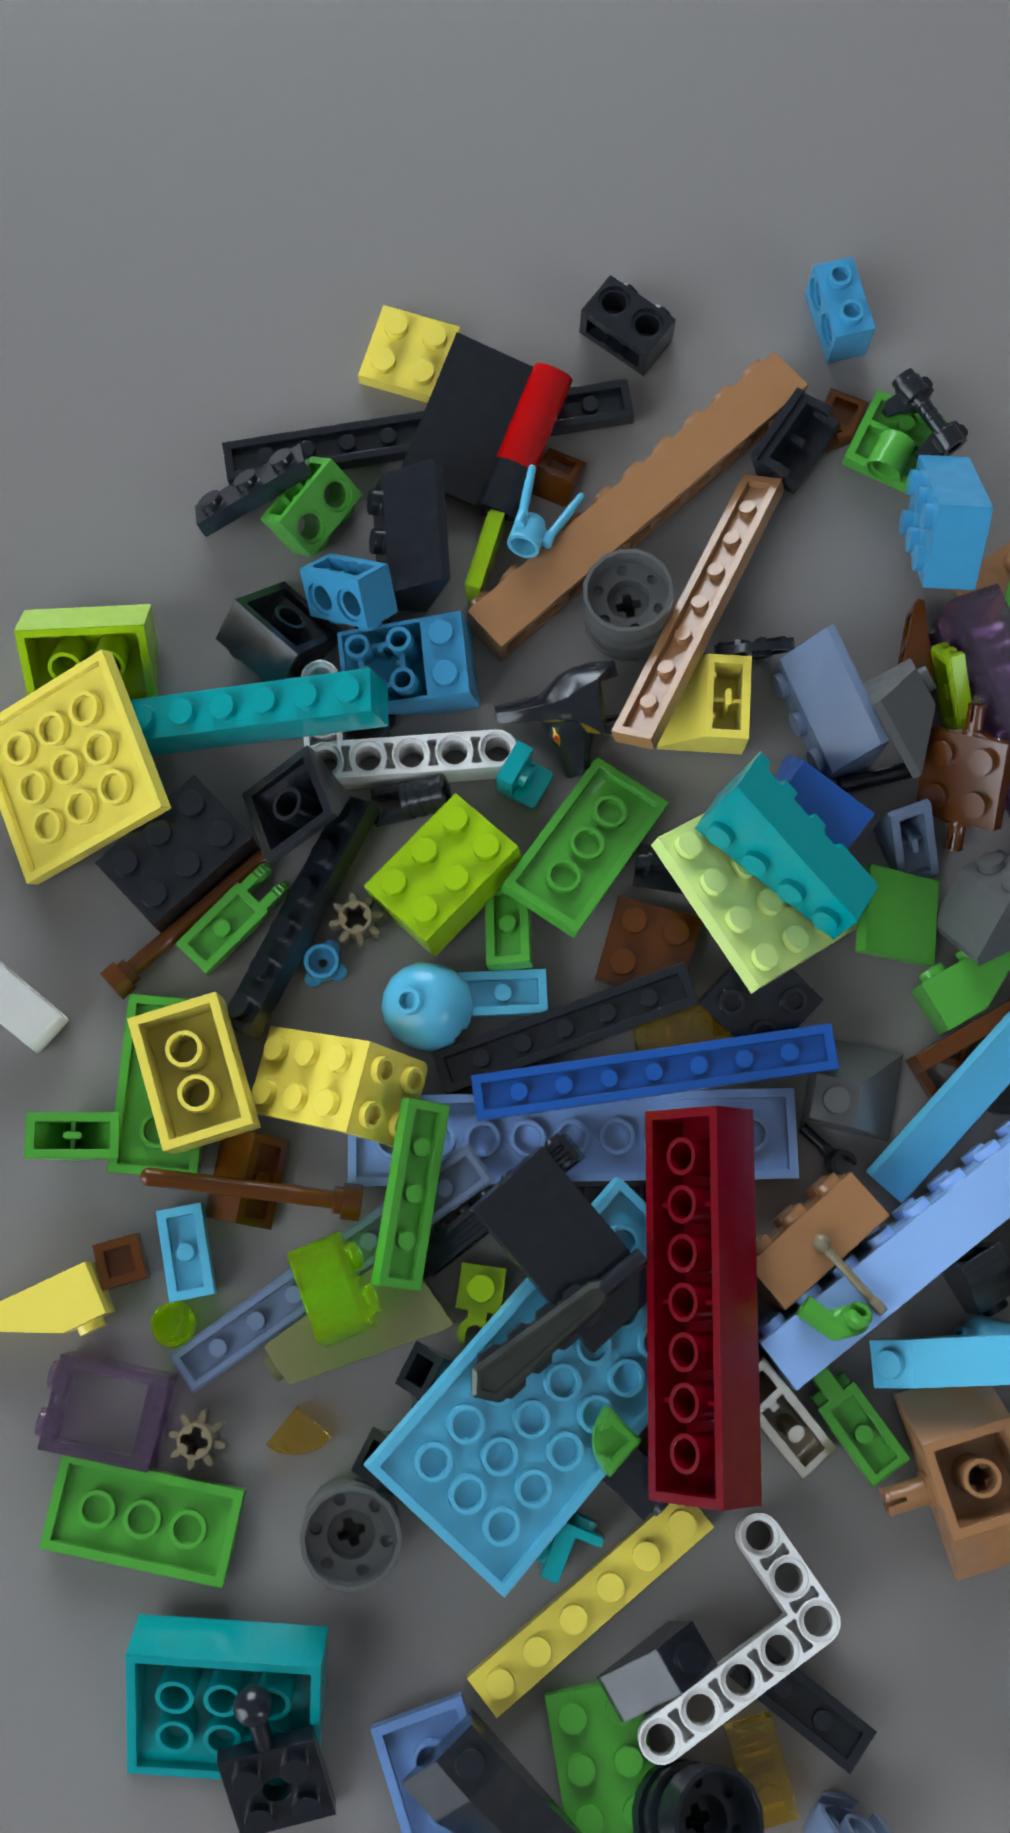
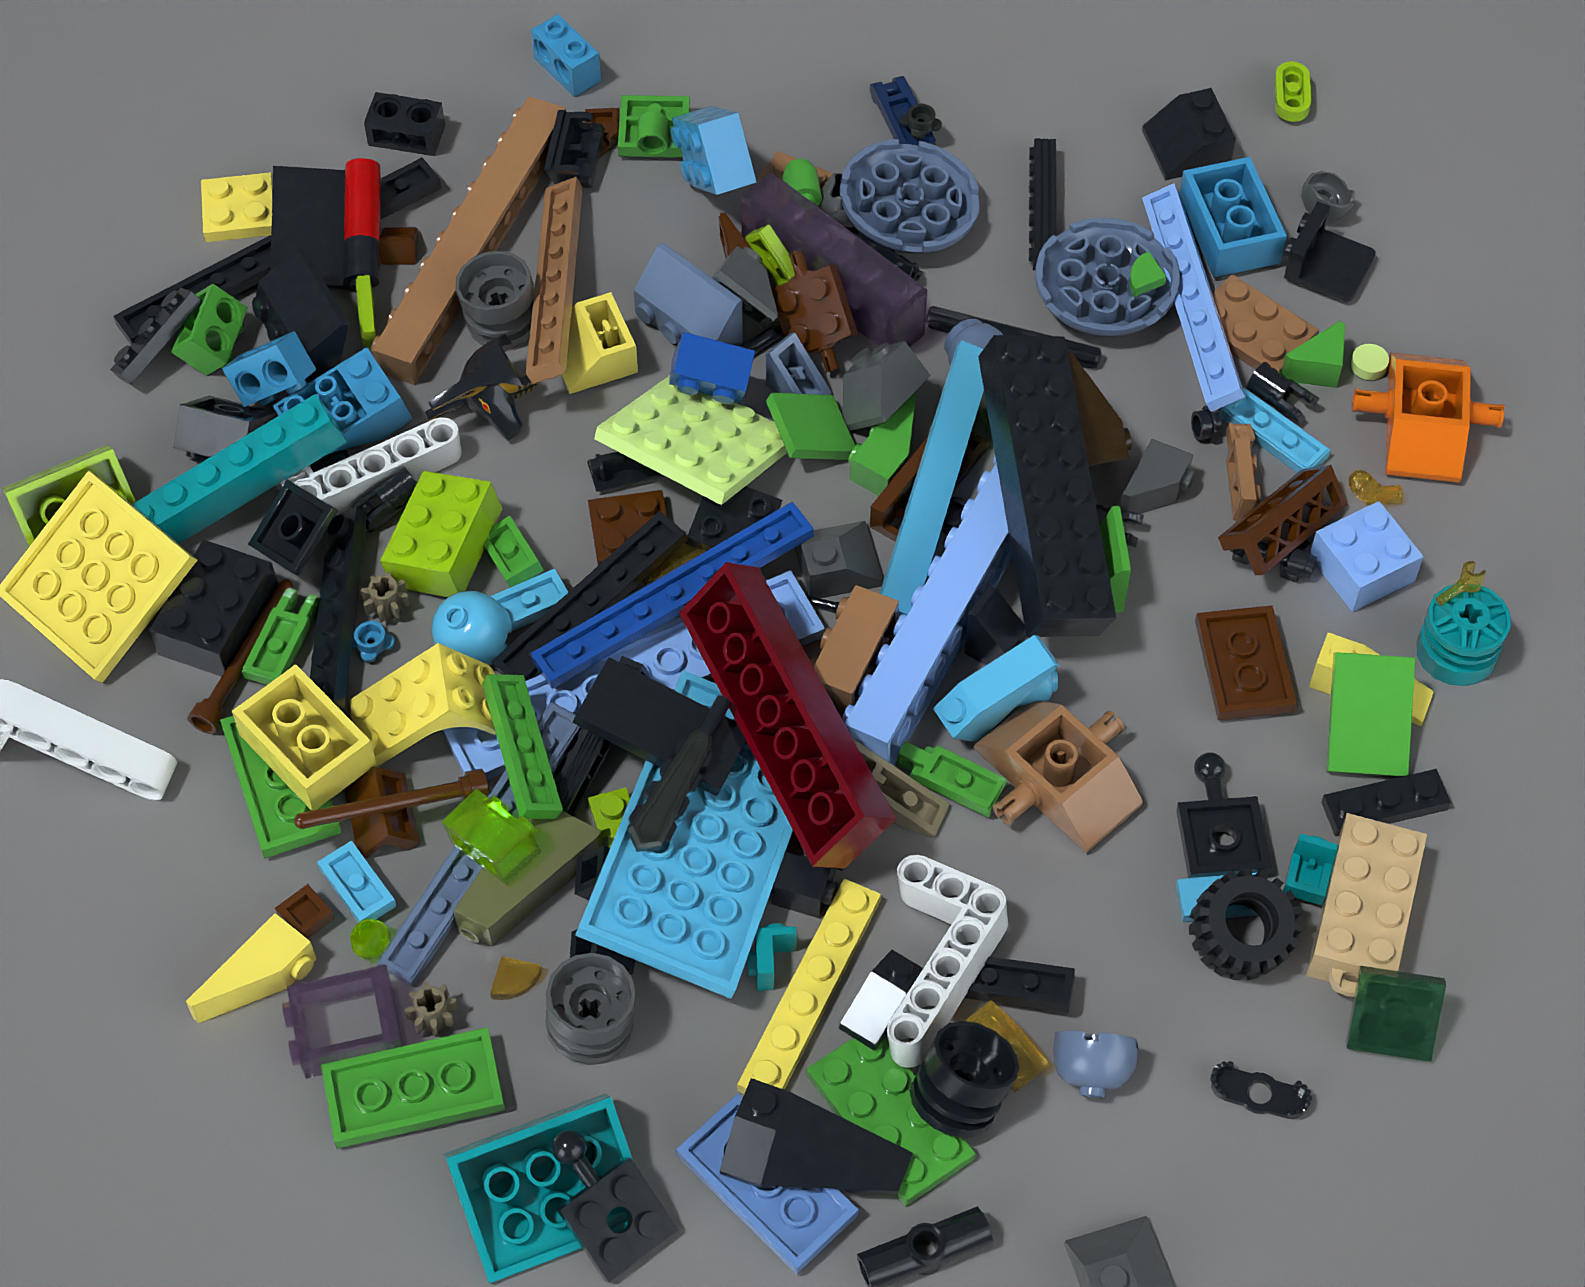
camera: 25 degrees left, 20 degrees down
bright green slope [24,1112,120,1161] -> none
teal bracket [496,740,553,810] -> none
bright green plate [501,757,669,939] -> none
medium azure plant [507,465,585,558] -> none
bright green tile [592,1405,642,1477] -> none
teal wedge [695,752,879,939] -> none
black wheel [714,636,795,660] -> none
bright green arm [796,1296,872,1341] -> none
dark tan hinge [812,1233,888,1316] -> none
black piece [882,368,968,461] -> none

